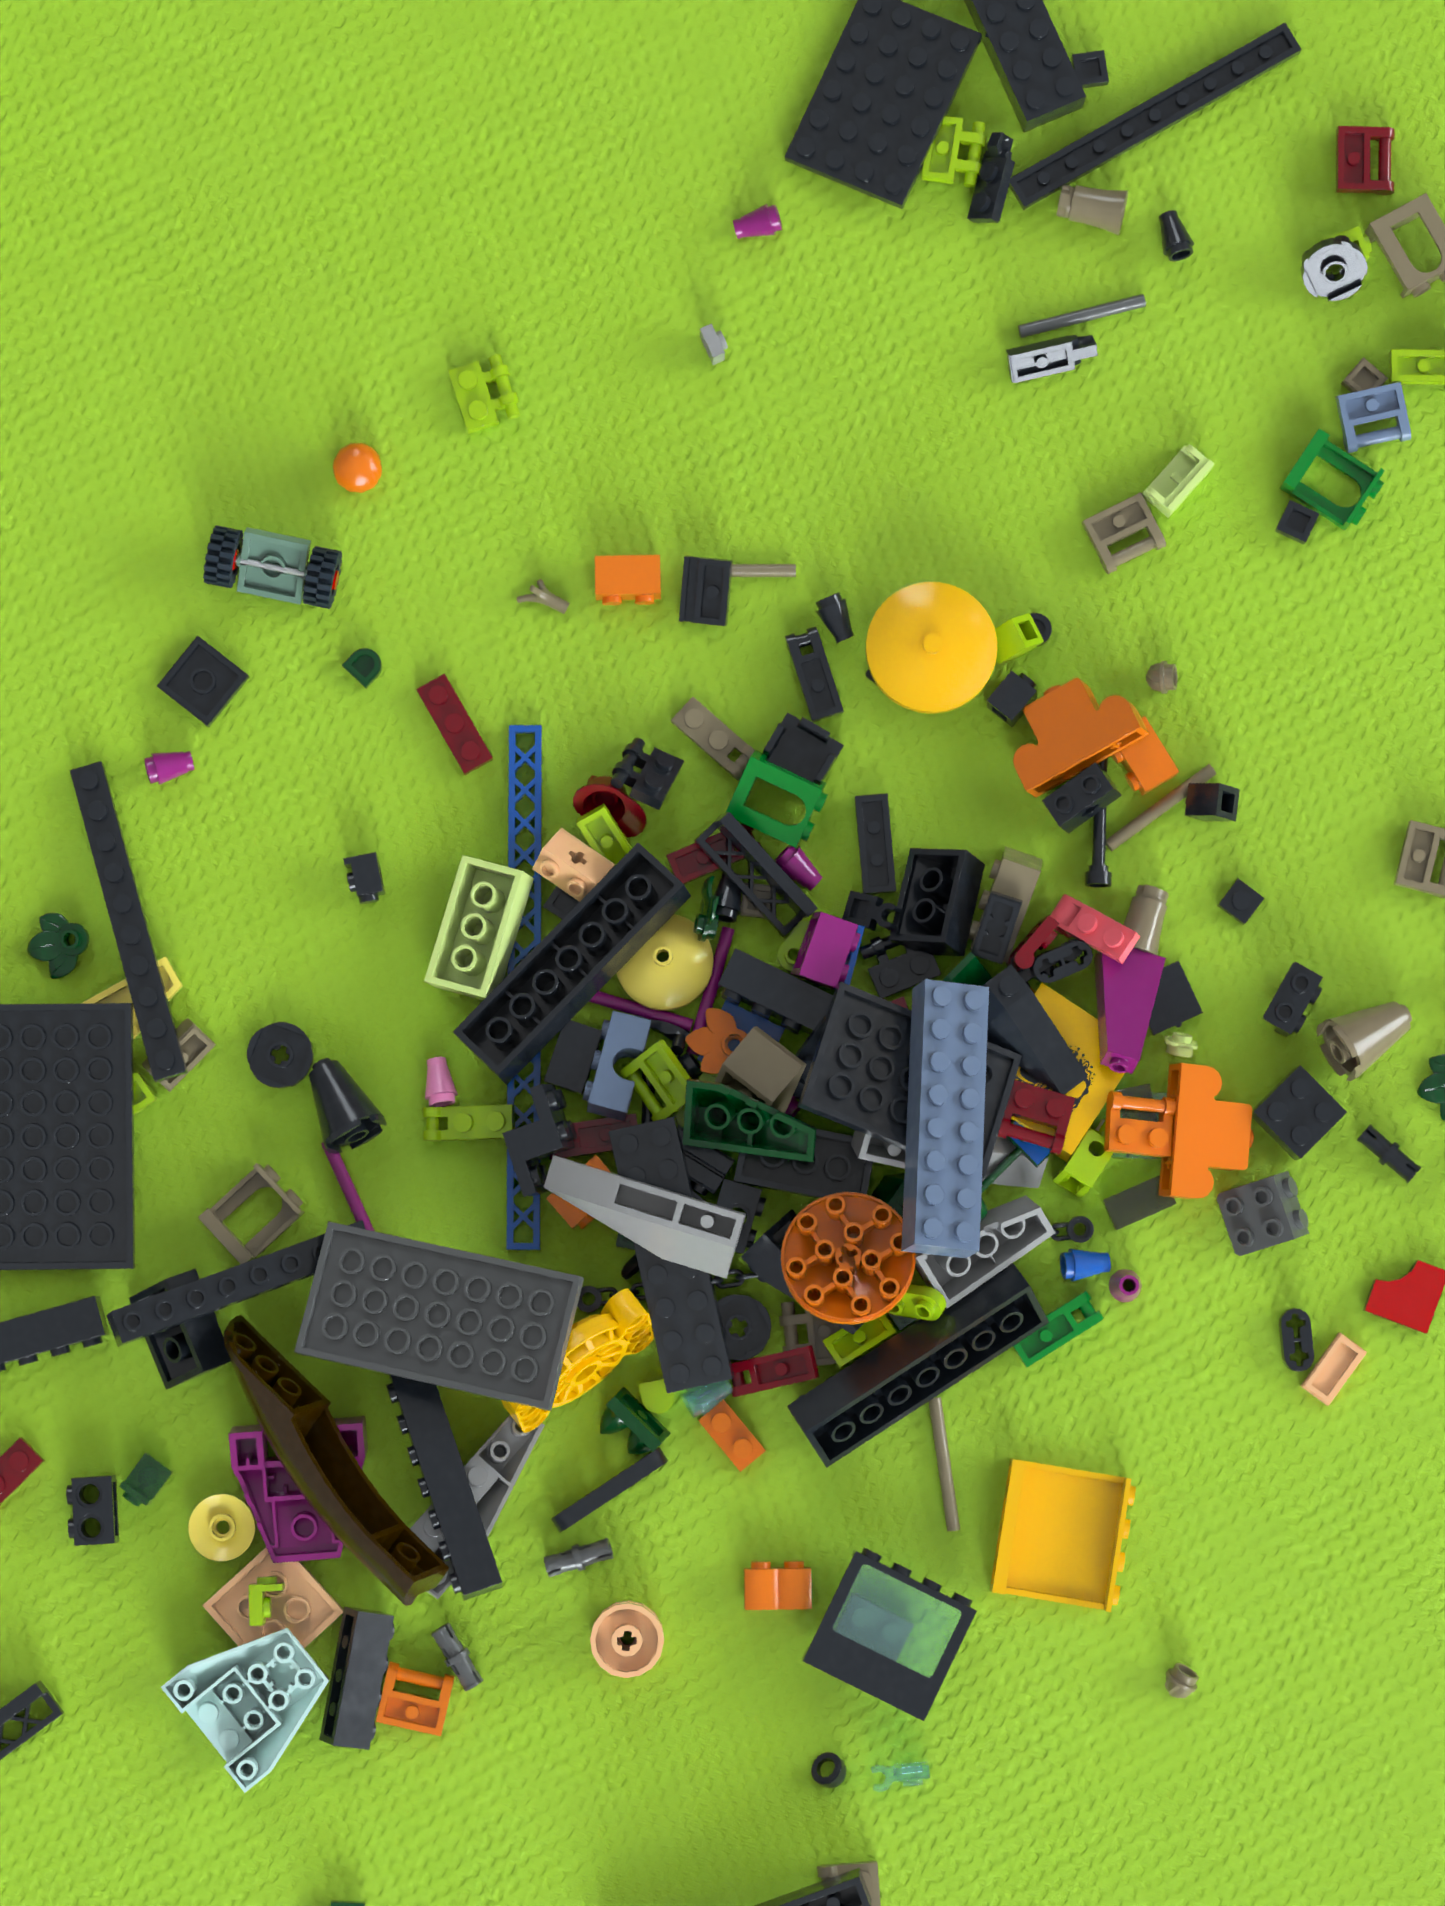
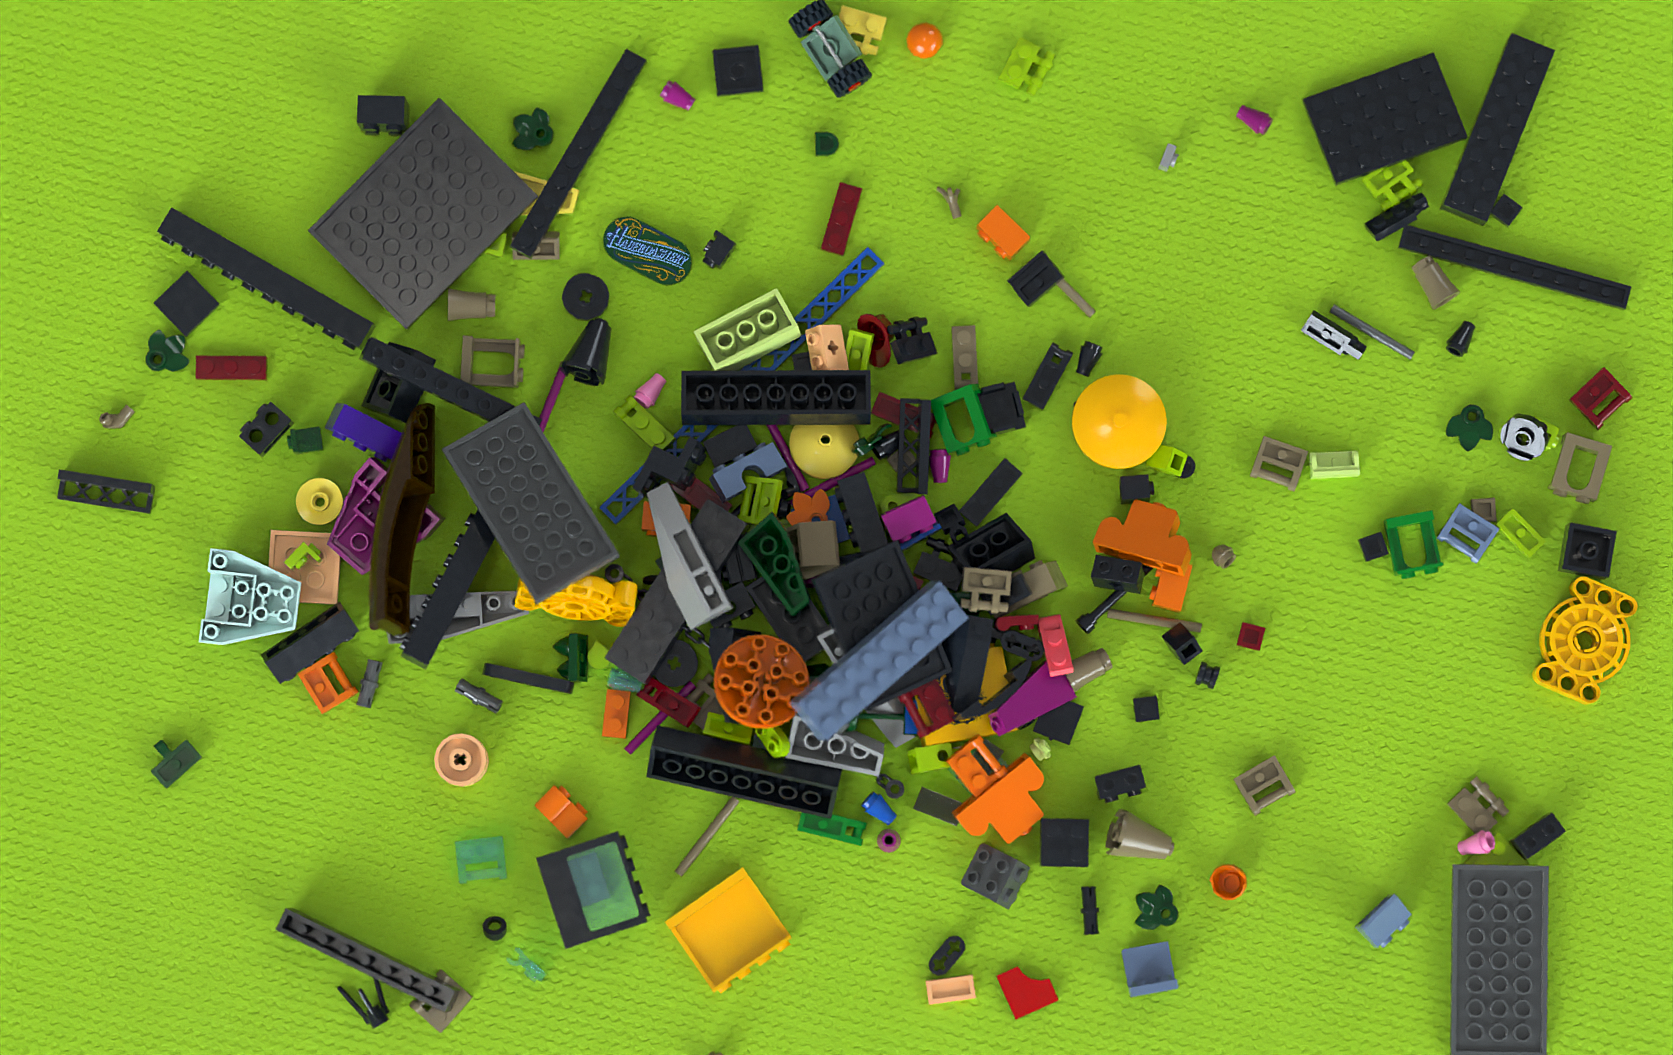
camera: 50 degrees right, 0 degrees up
none -> dark purple wedge [324,403,401,462]
none -> dark tan plant [448,288,495,321]
none -> clear light blue plate [455,836,507,884]
none -> dark green tile [603,217,692,286]
none -> magenta bar [624,681,696,755]
none -> light yellow plate [839,6,887,55]
none -> black slope [952,659,1032,721]
none -> dark tan plate [960,567,1012,614]
none -> black wheel [1195,662,1220,690]
none -> dark red plate [1236,622,1265,651]
none -> dark green plate [1446,405,1493,452]

